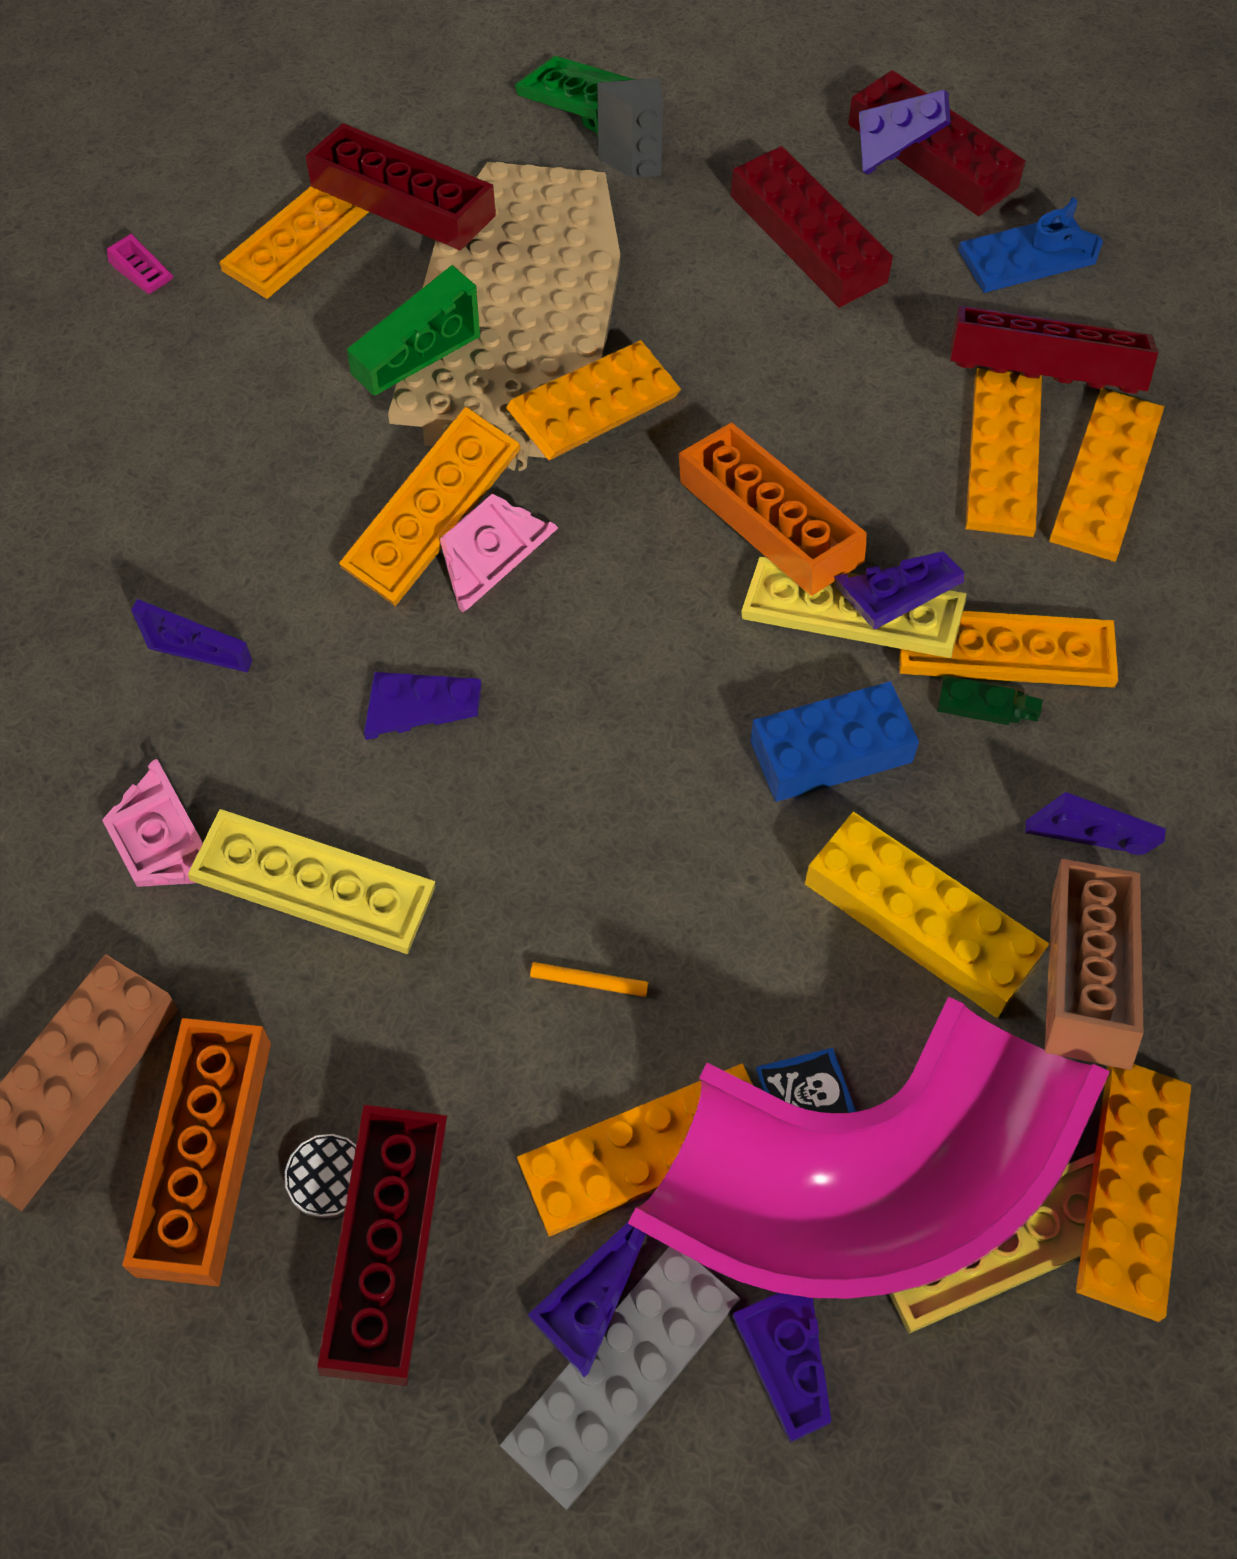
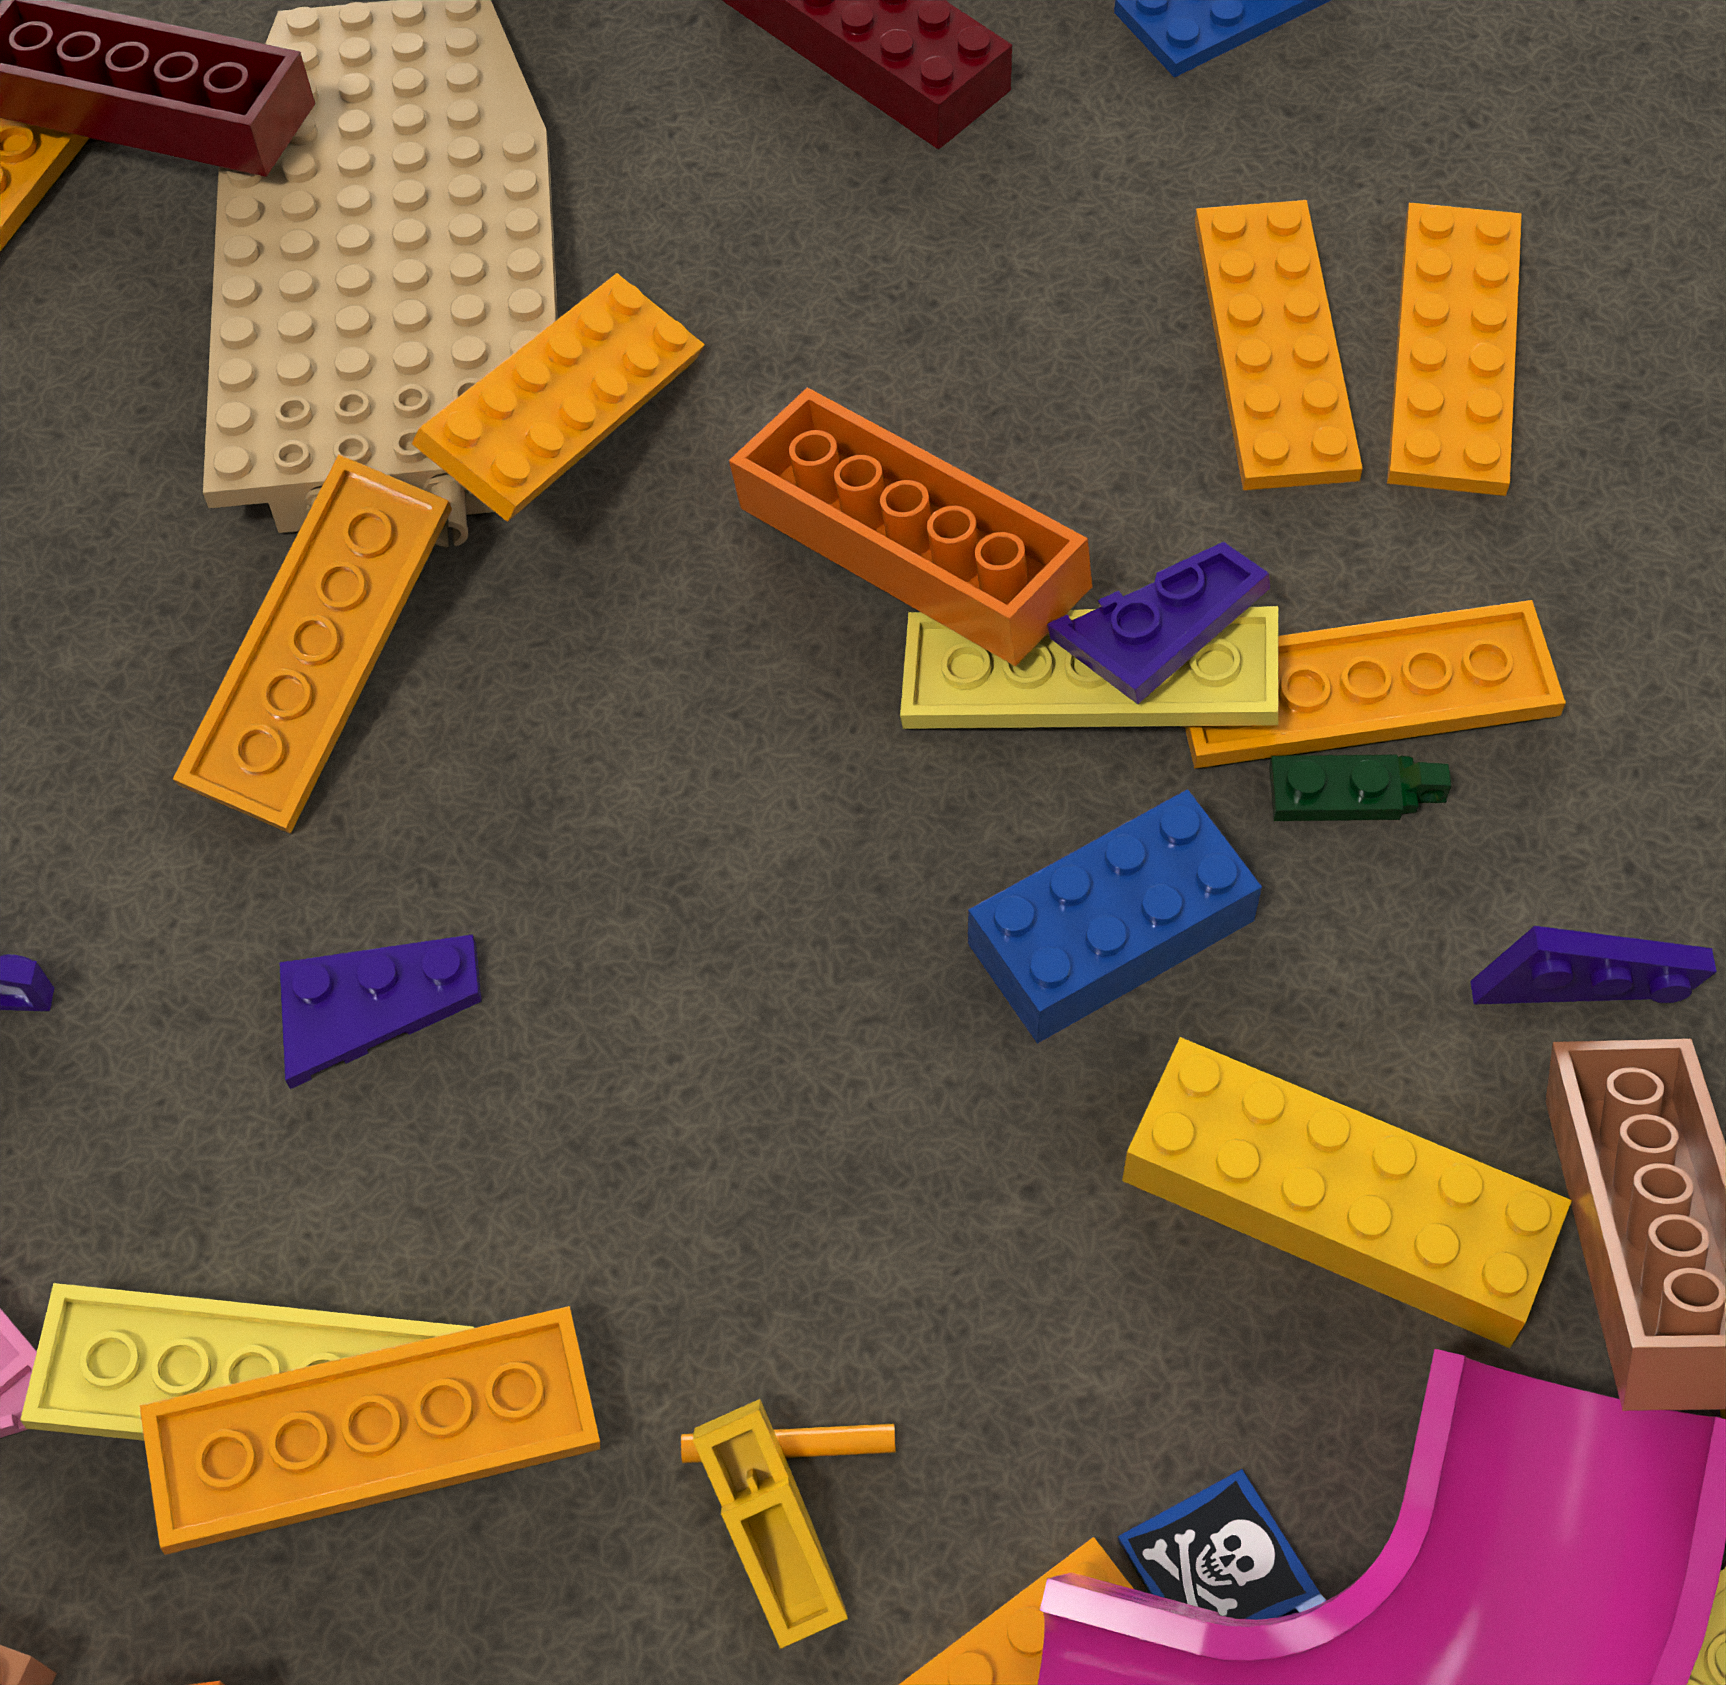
camera: 10 degrees left, 0 degrees up
green wedge [347,265,480,396] -> none
bright pink wing [440,494,558,612] -> none
dark red brick [950,305,1159,394] -> none
none -> light orange plate [140,1306,600,1555]
none -> yellow slope [692,1399,848,1649]

